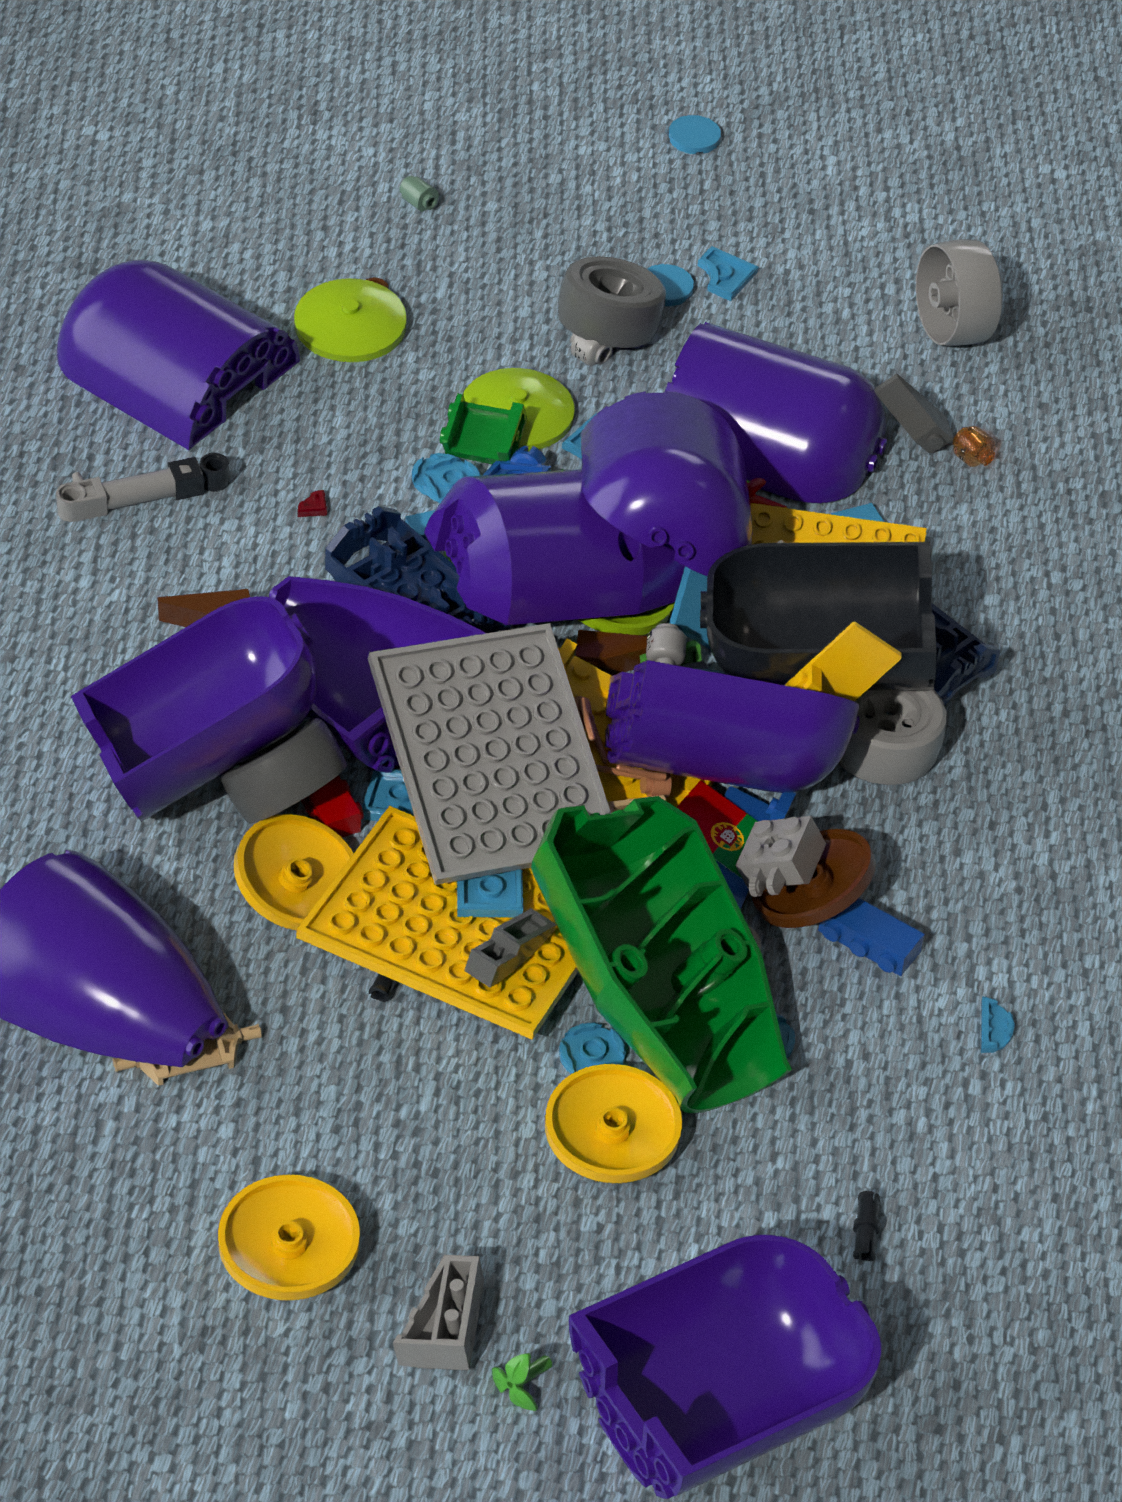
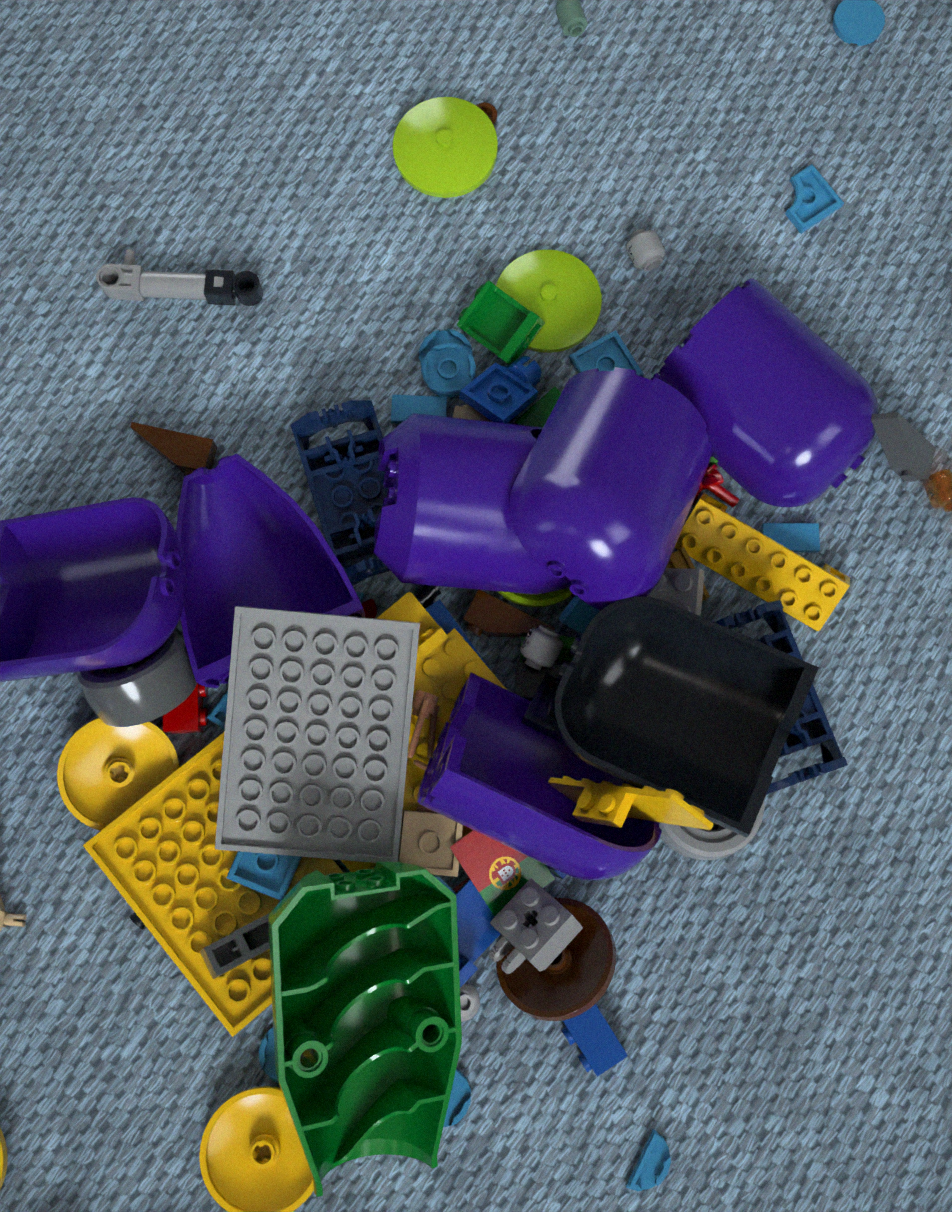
camera: 25 degrees right, 30 degrees up
dark purple cylinder [57,260,300,450] -> none
dark red tile [297,490,327,517] -> none
dark grey wheel [558,256,666,348] -> none
dark azure tile [647,264,694,306] -> none

